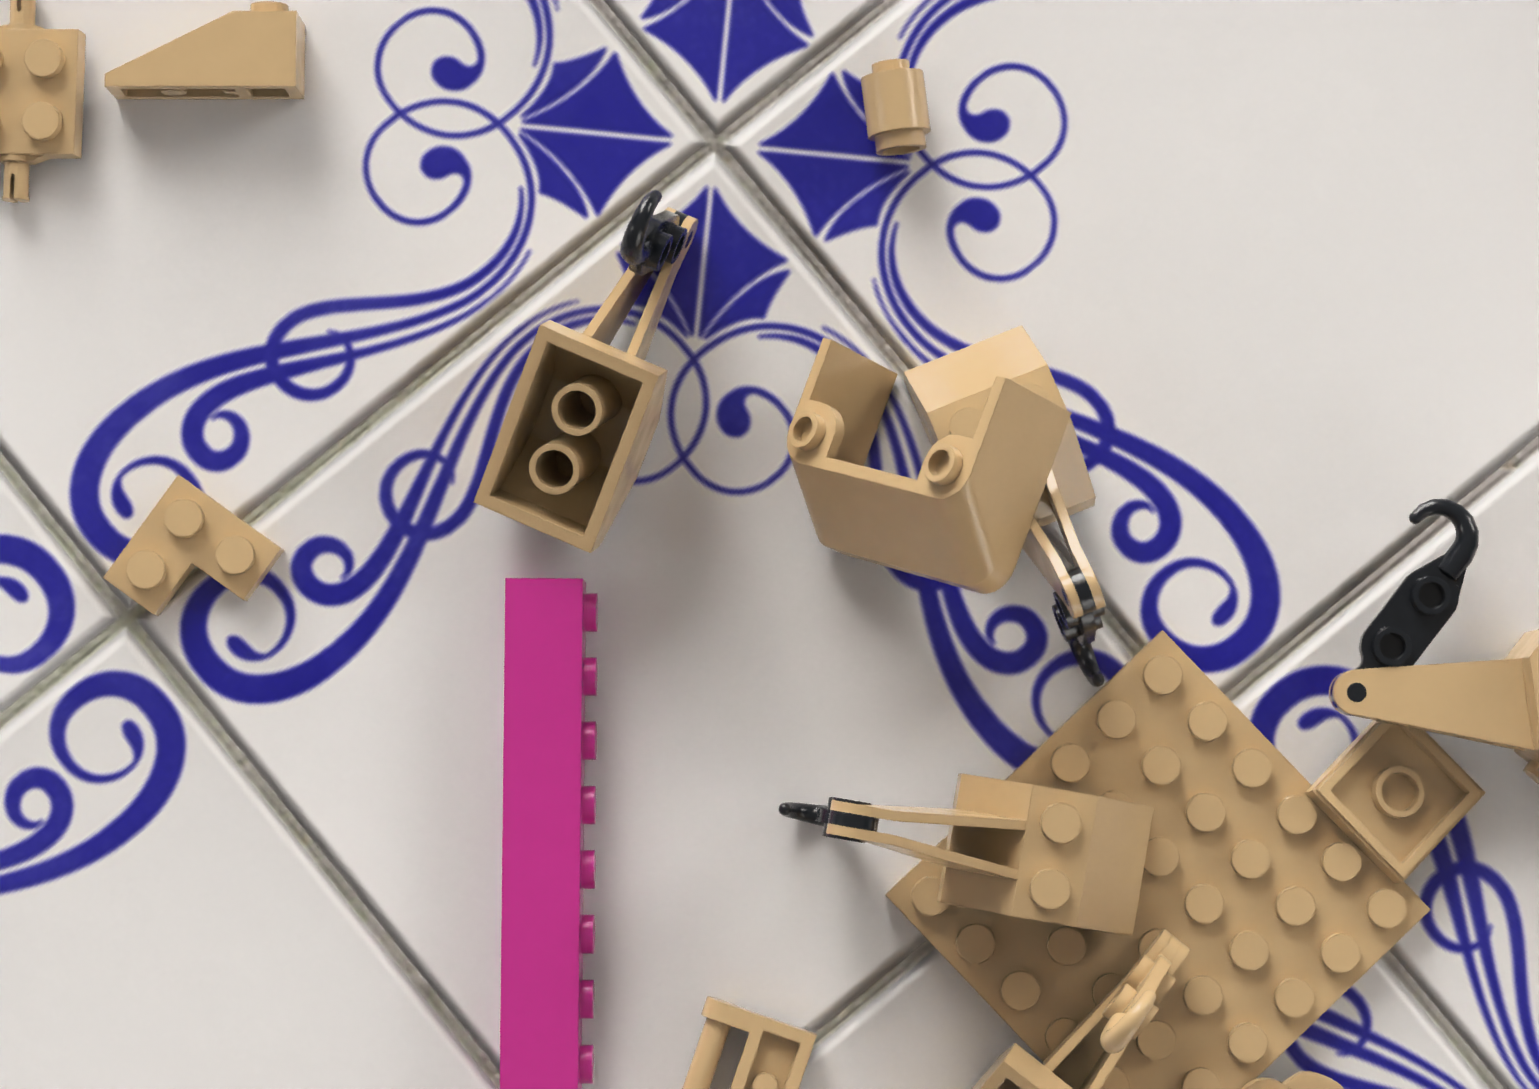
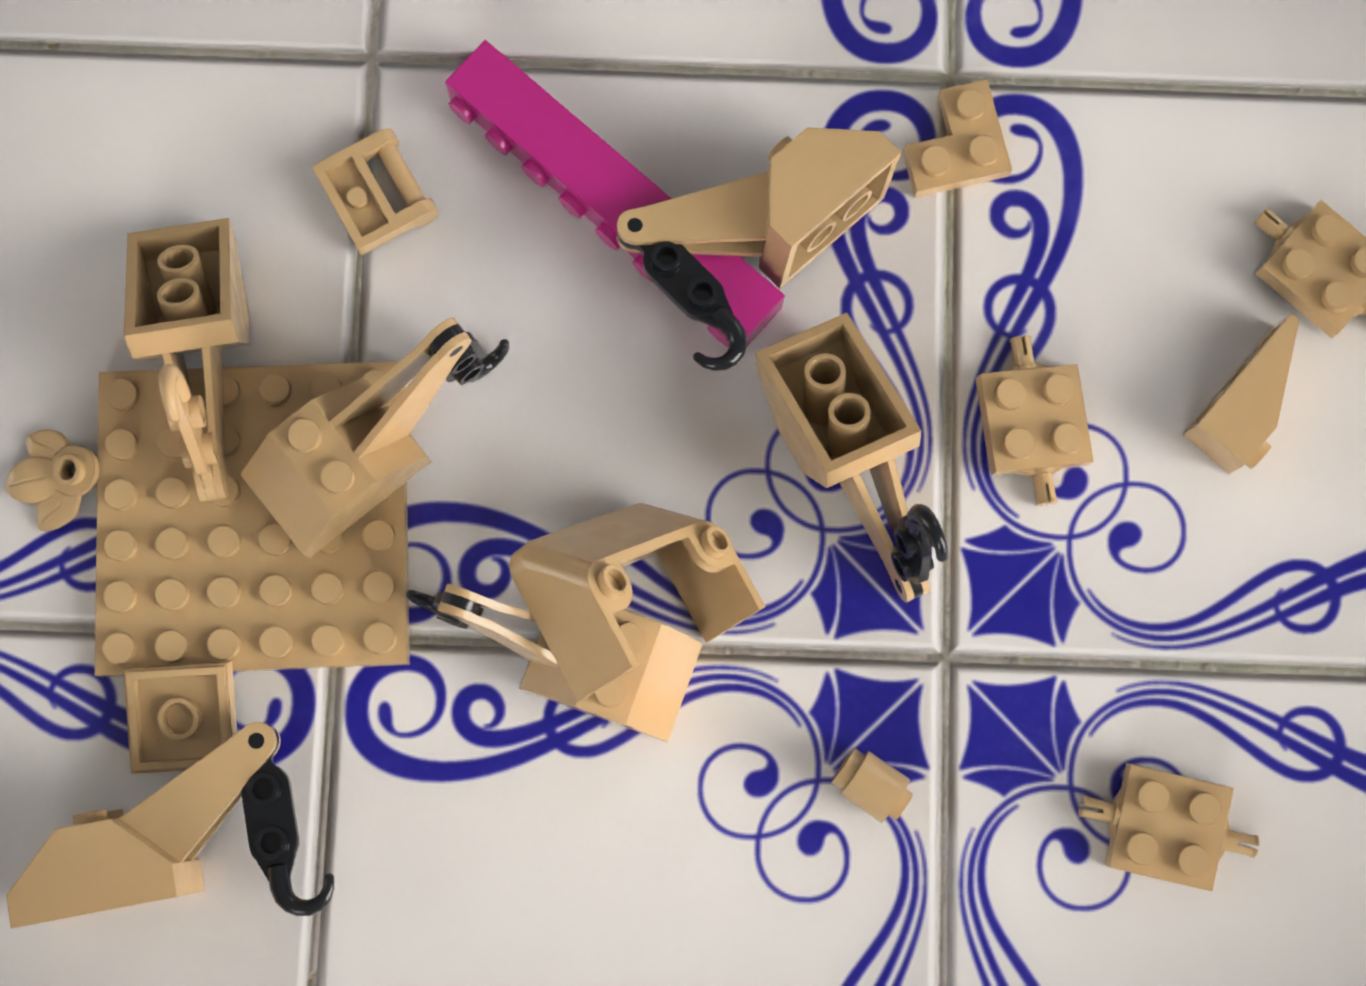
camera: 125 degrees right, 5 degrees down
none -> tan slope [616,127,901,371]
none -> tan plate [975,335,1094,506]

